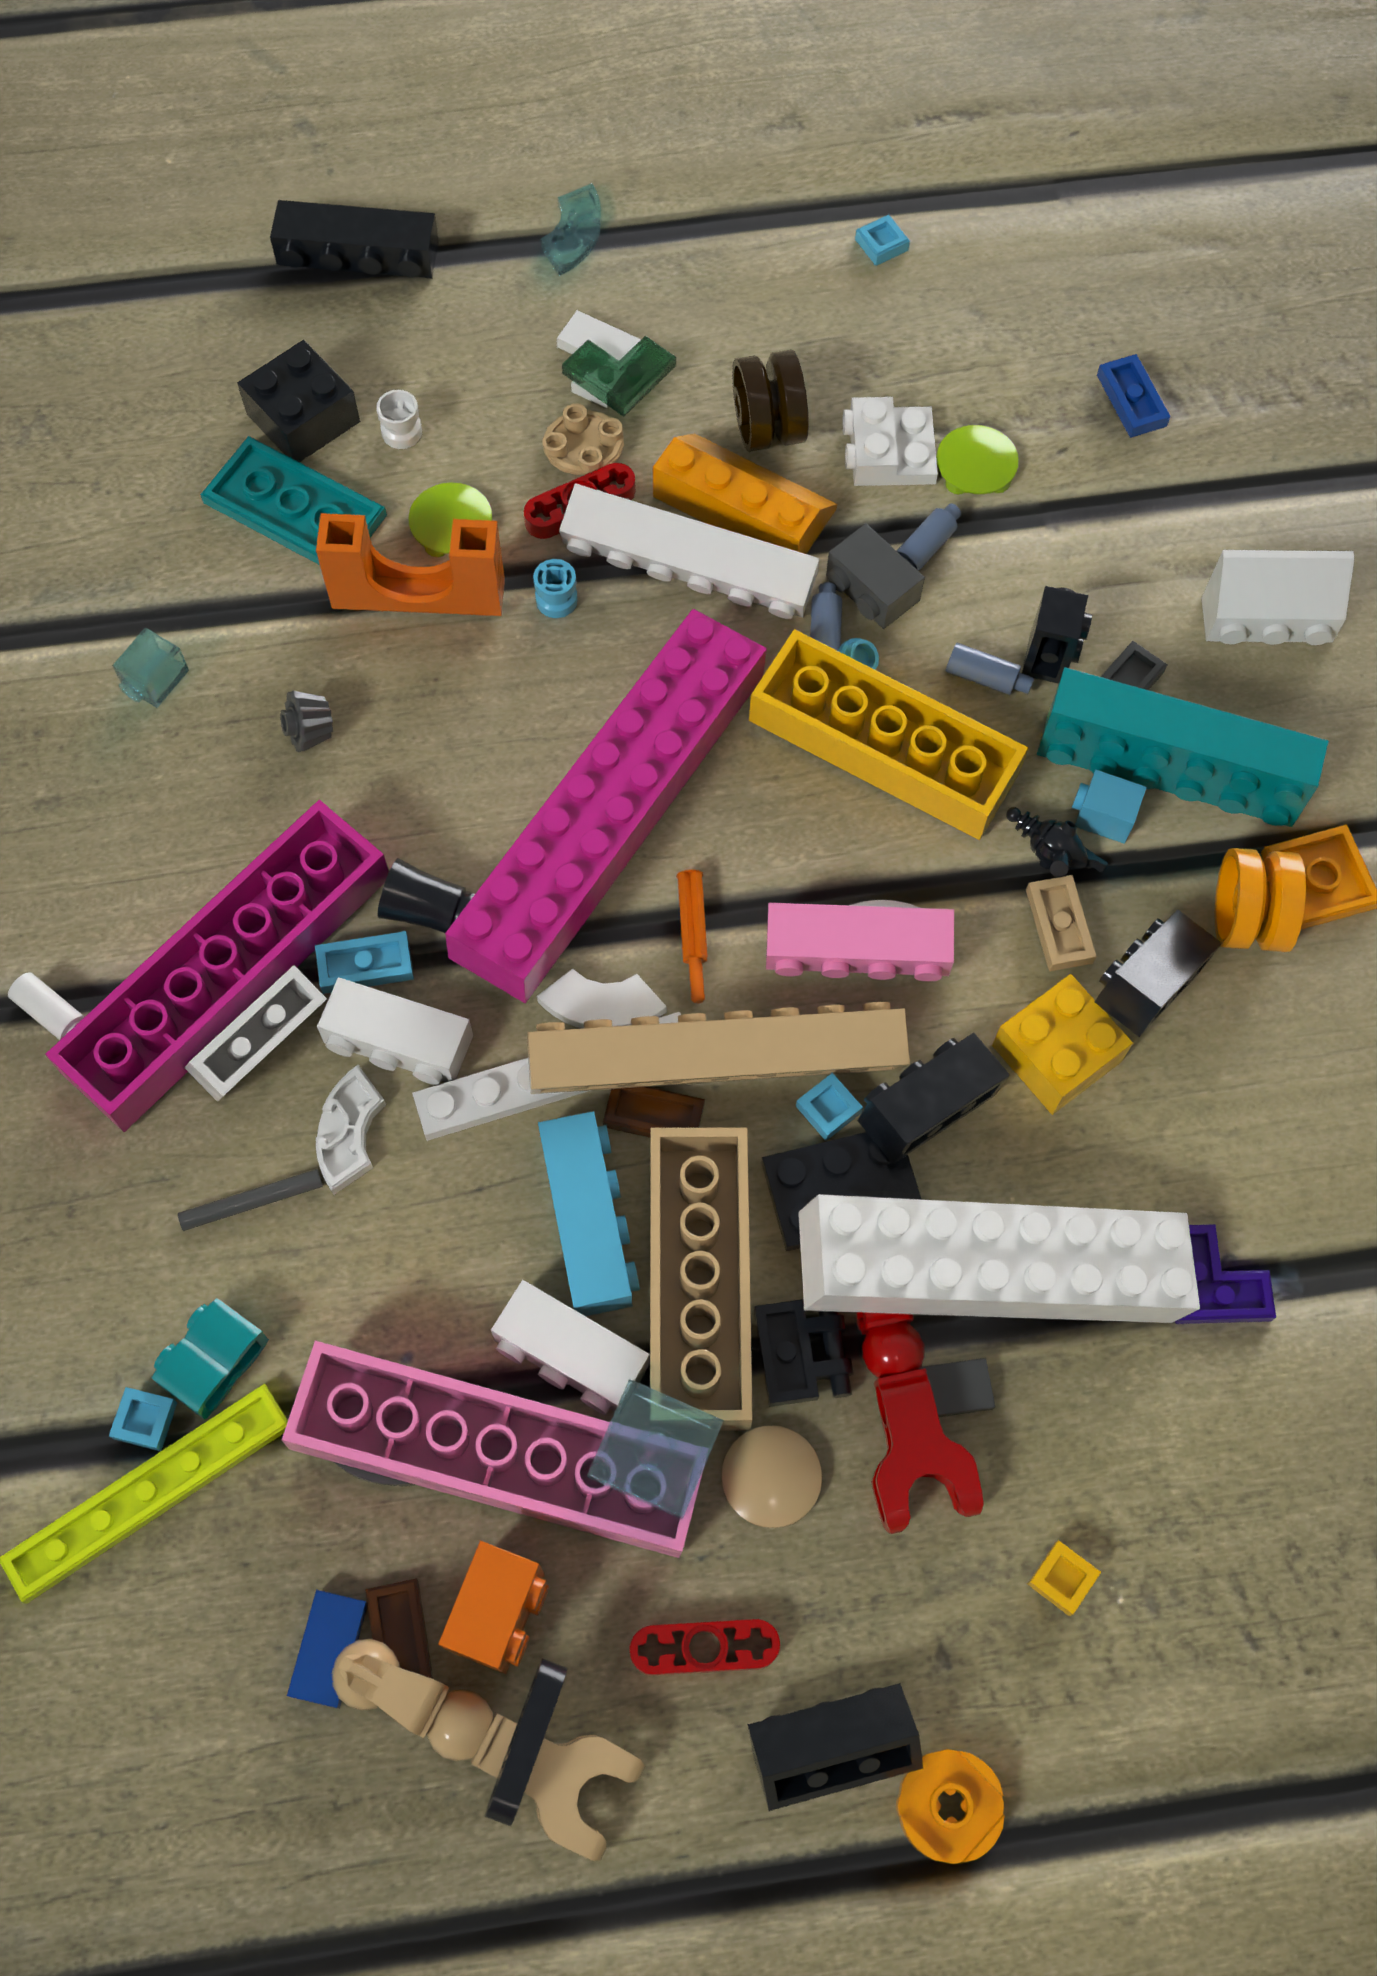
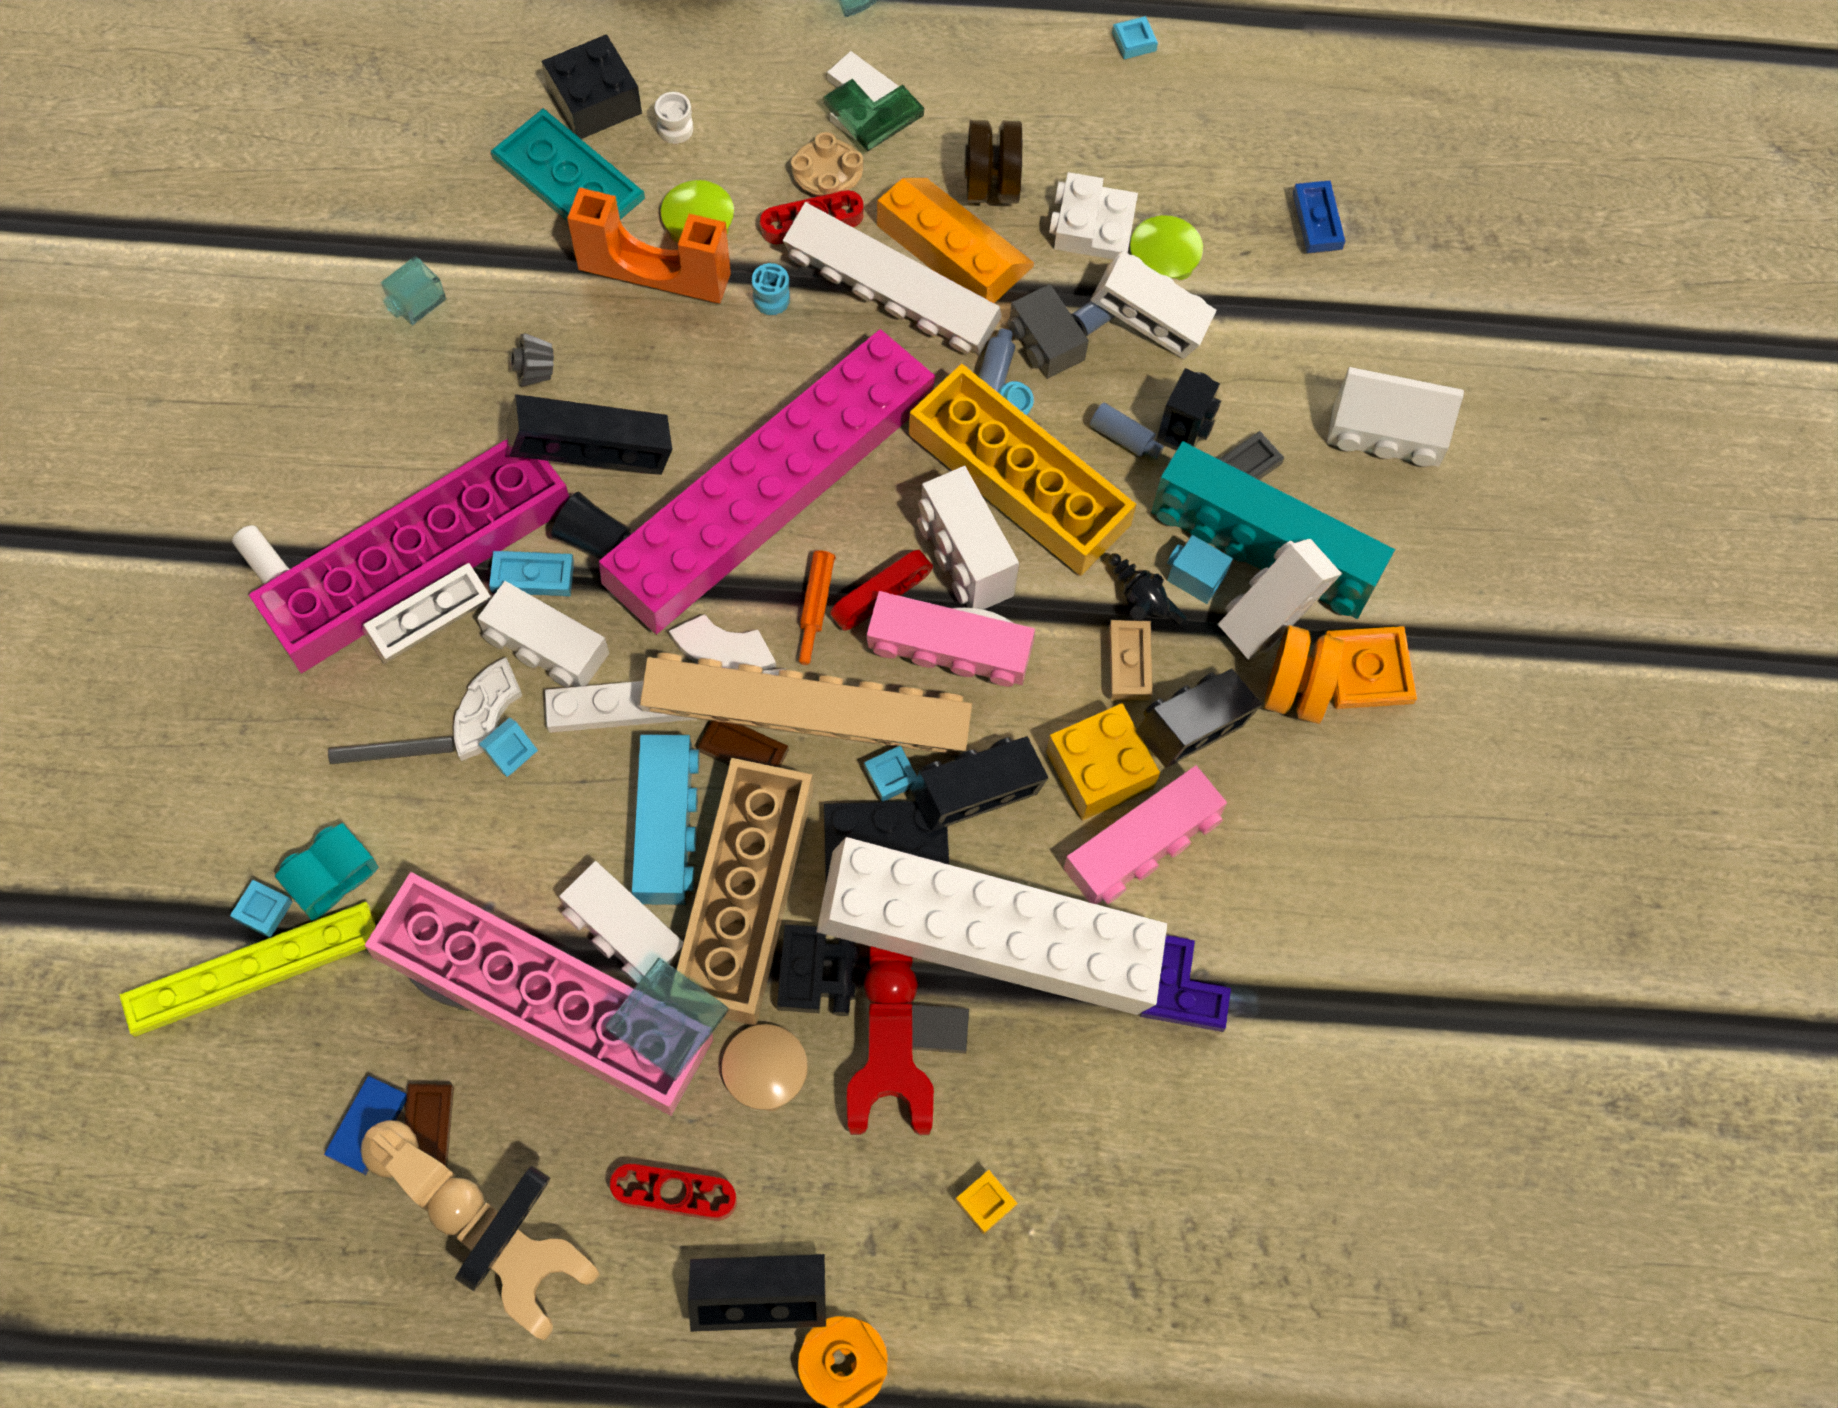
camera: 10 degrees right, 0 degrees up
orange brick [438,1540,549,1674] -> none
none -> medium azure plate [479,717,538,777]
none -> black brick [506,394,673,475]
none -> red beam [830,549,933,631]
none -> white brick [917,466,1019,610]
none -> bright pink brick [1063,765,1227,904]
none -> white brick [1090,251,1217,359]
none -> white brick [1218,539,1342,660]

